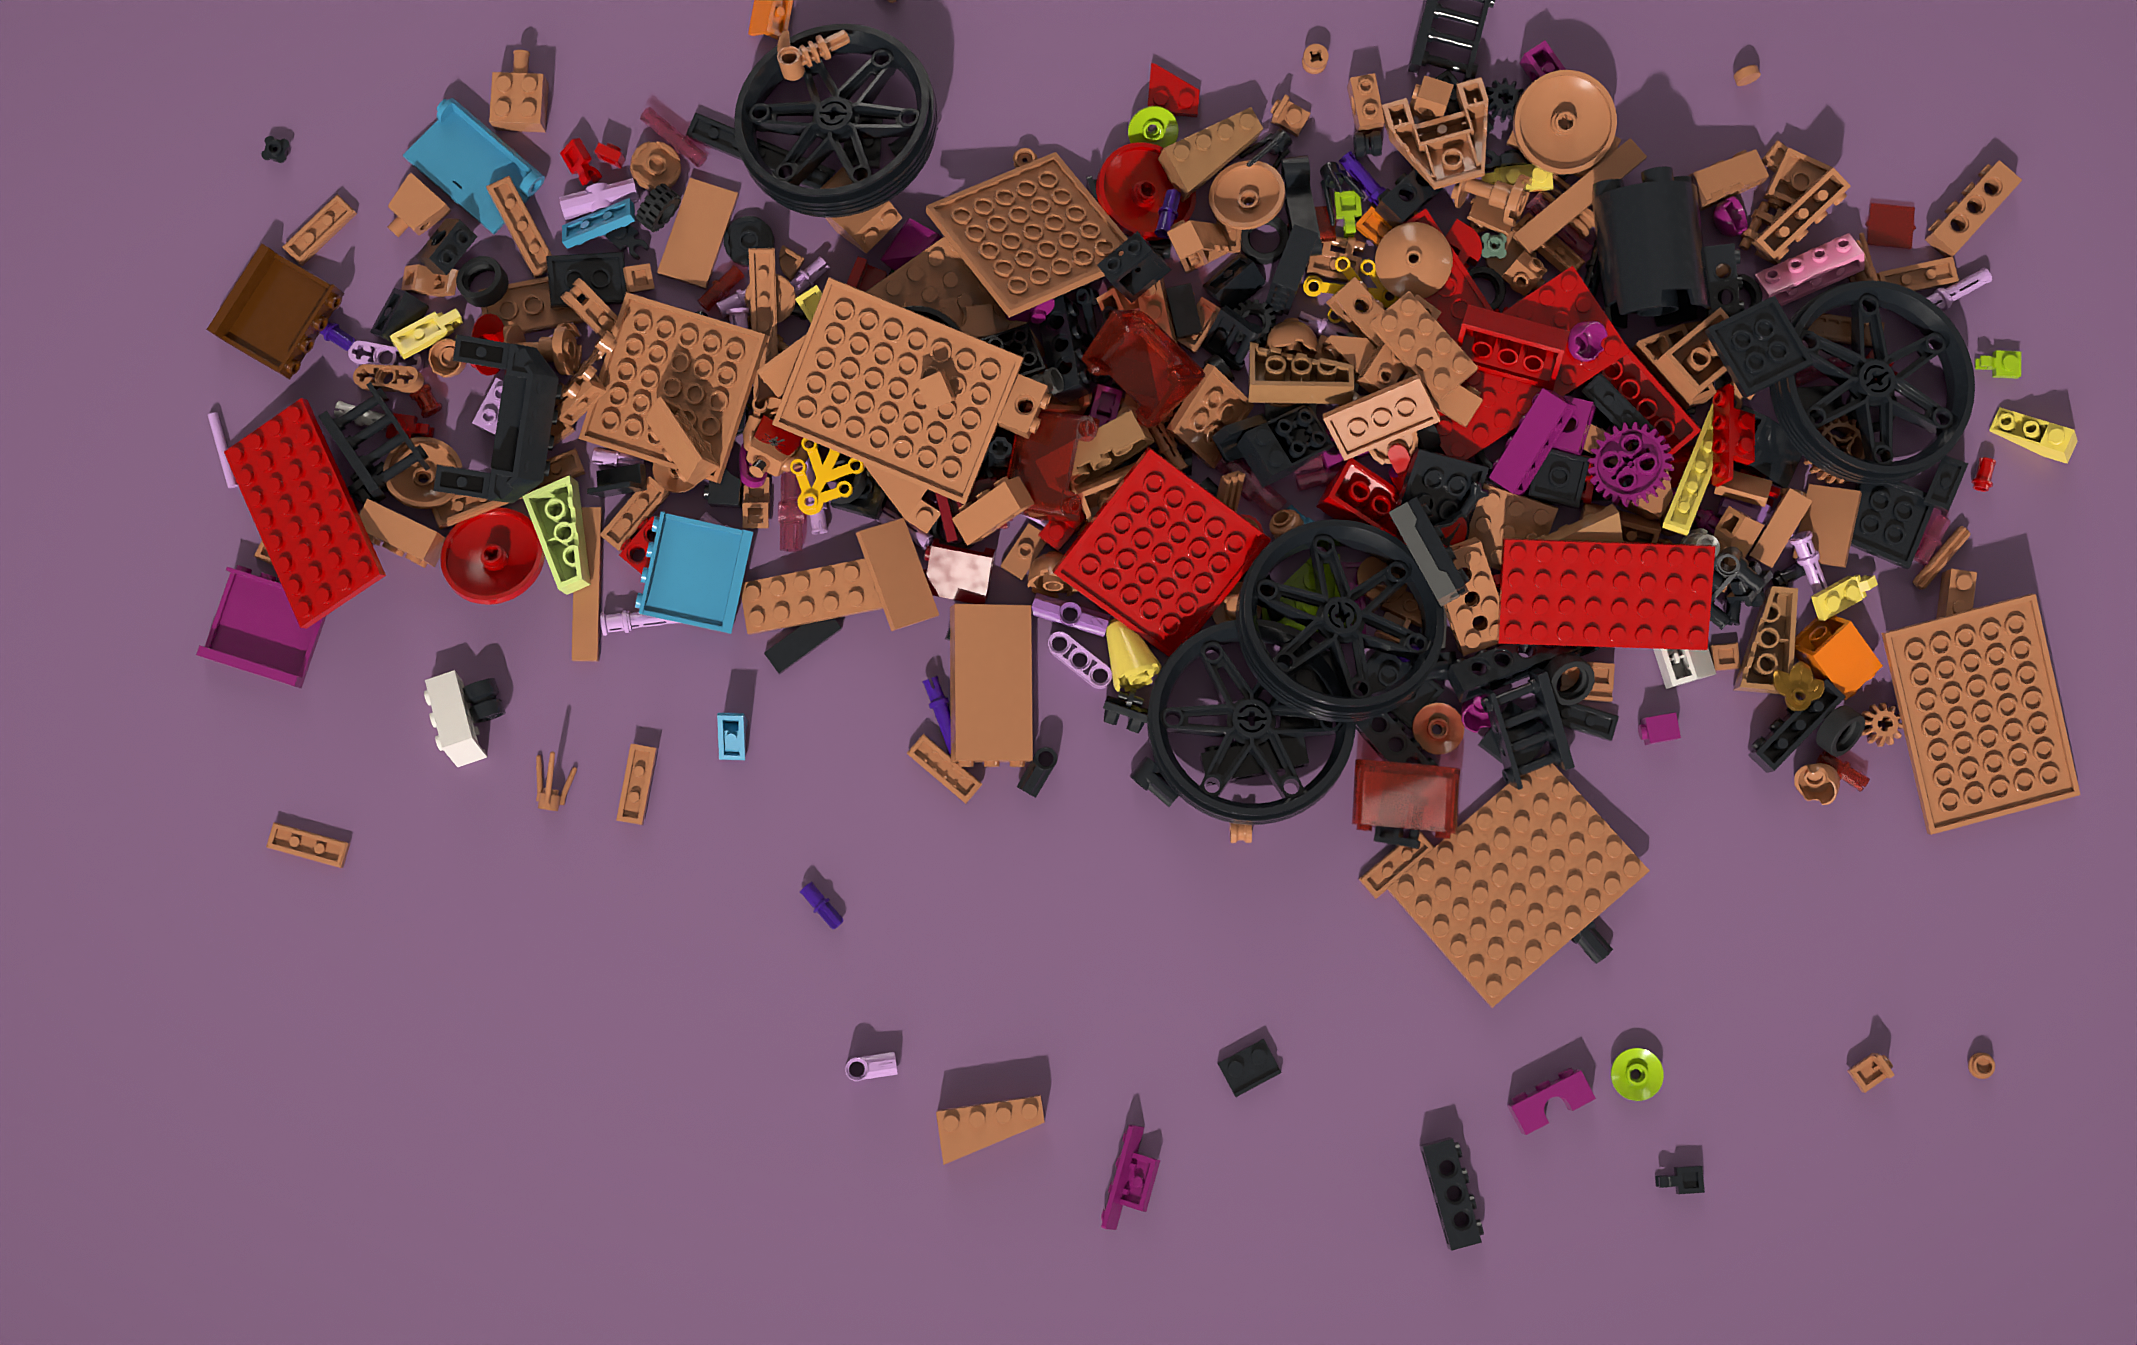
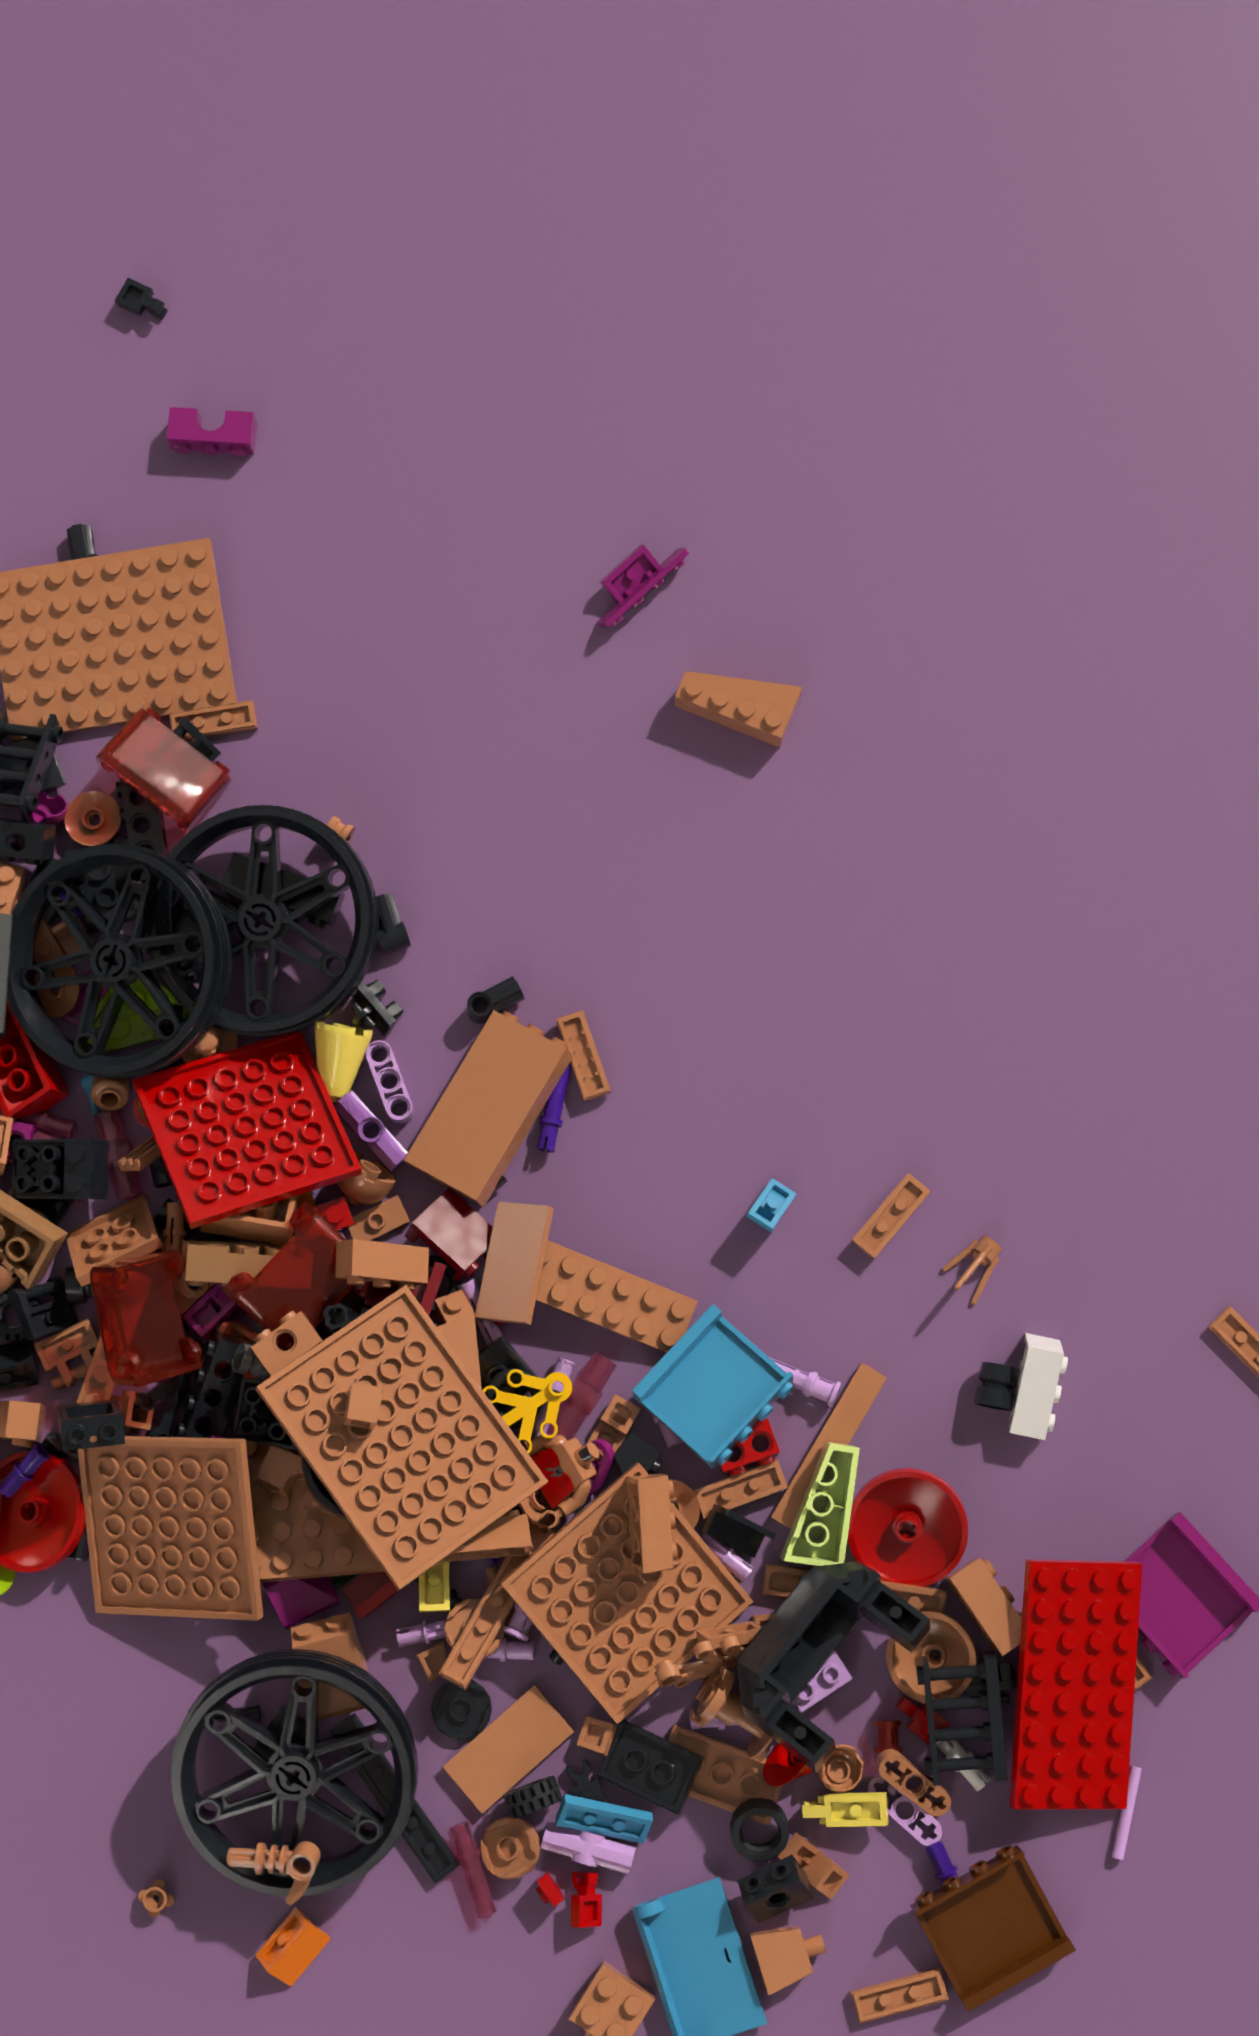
camera: 145 degrees left, 5 degrees down
black panel [370,288,429,344] -> none
nougat tile [486,176,552,279] -> none
nougat plate [561,278,618,337] -> none
clear red pin [697,265,745,312] -> none
black tile [764,618,842,675] -> none
dark purple axle [799,881,844,930] -> none
lavender piece [845,1052,898,1081] -> none
nougat plate [1013,148,1038,168] -> none
black tile [1166,283,1203,339] -> none
black panel [1212,413,1267,464] -> none
black plate [1217,1039,1282,1097] -> none
black brick [1419,1137,1484,1251] -> none
lime dish [1611,1048,1664,1101] -> none

